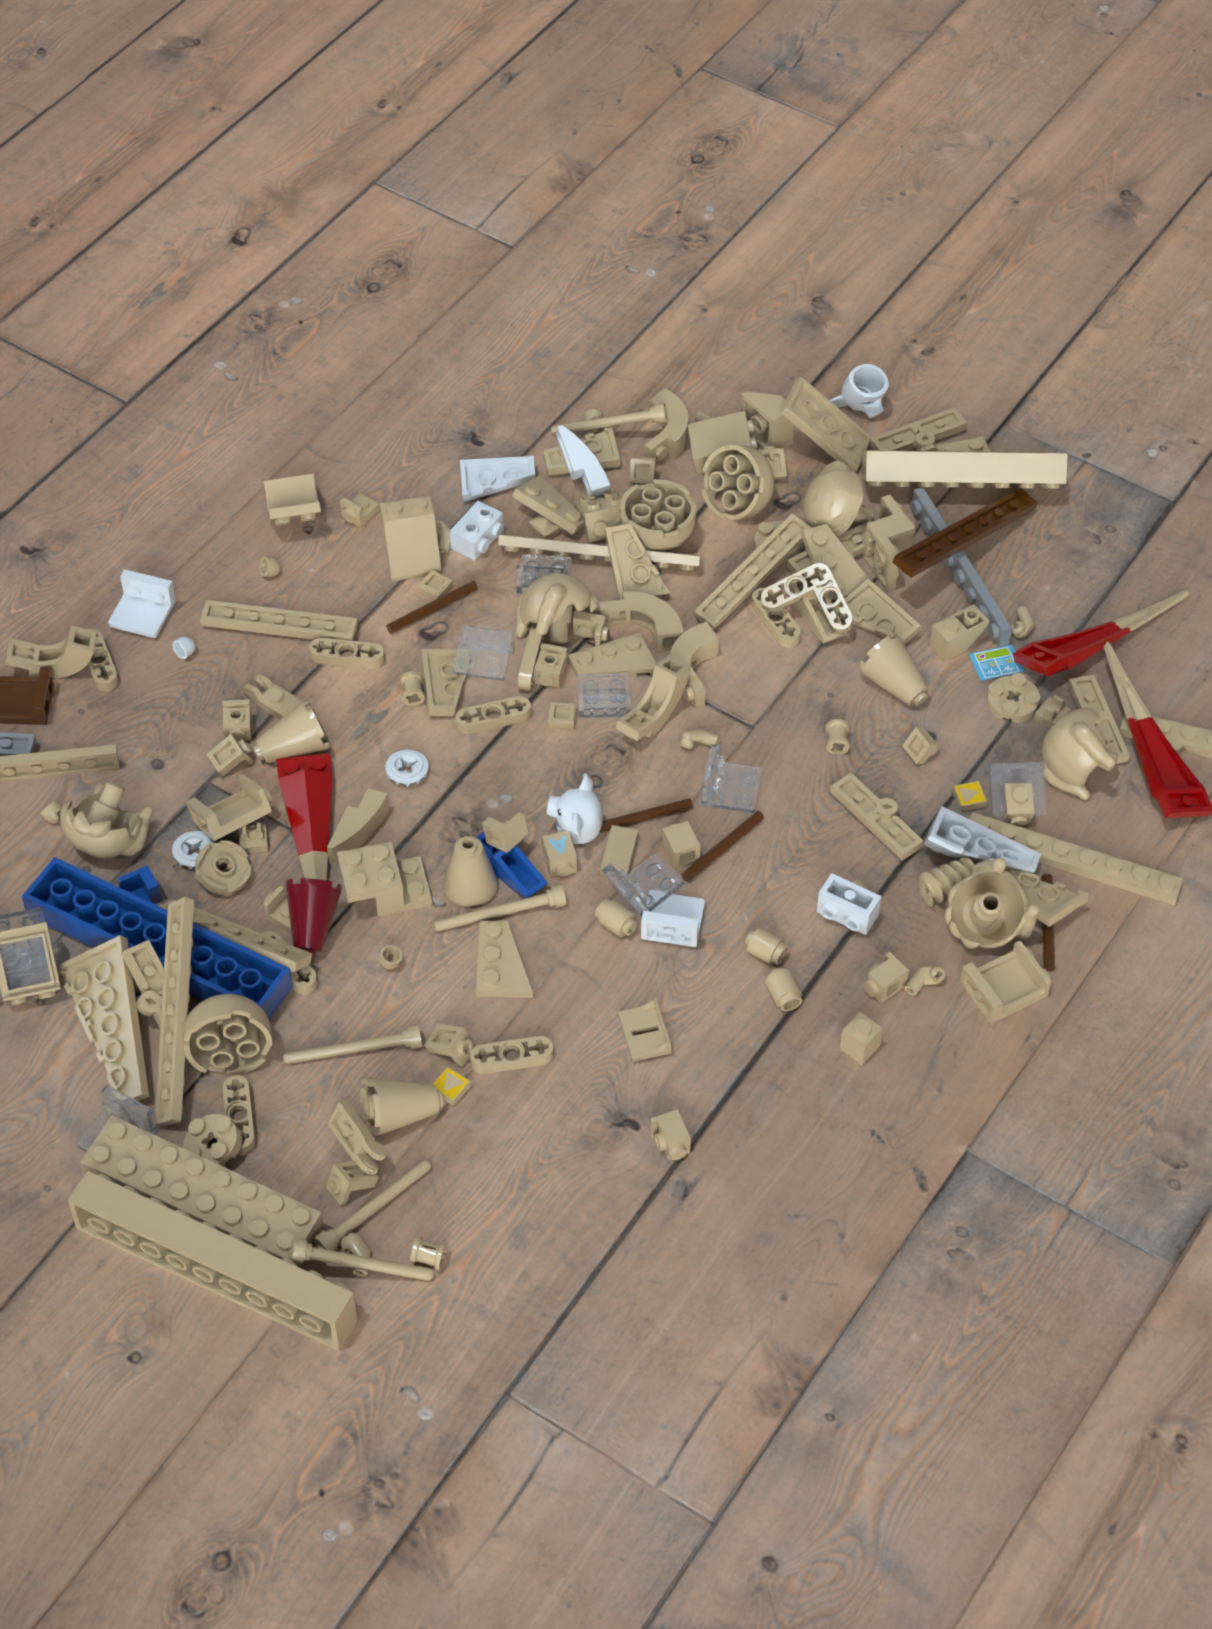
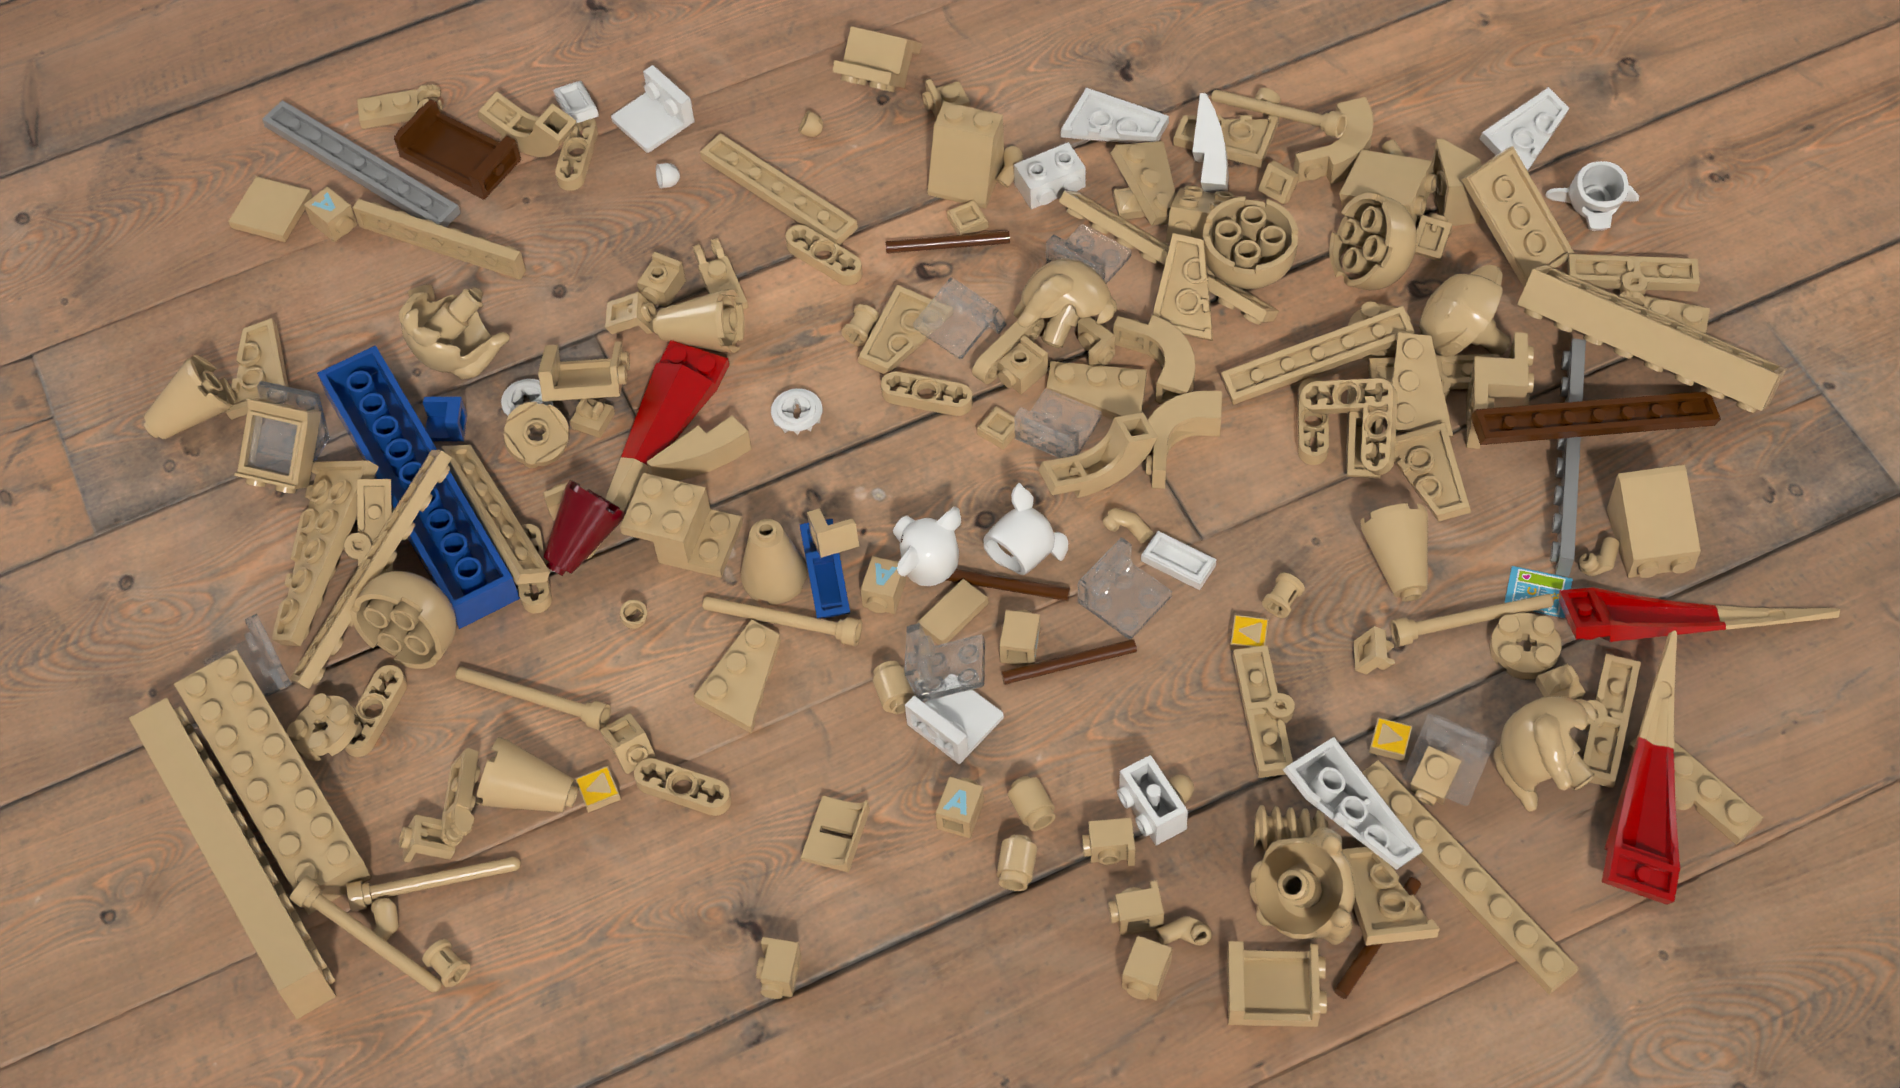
camera: 35 degrees right, 5 degrees up
tan brick [840,1012,883,1065] -> none
tan slope [929,604,990,662] -> none
none -> white tile [553,81,599,123]
none -> tan brick [935,776,984,839]
none -> white piece [983,483,1068,575]
none -> tan brick [1082,818,1135,866]
none -> tan brick [1122,936,1172,1001]
none -> white tile [1141,531,1217,590]
none -> tile [1230,615,1269,650]
none -> tan piece [1390,594,1554,647]
none -> white wing [1480,87,1569,171]
none -> tan slope [1606,464,1701,578]

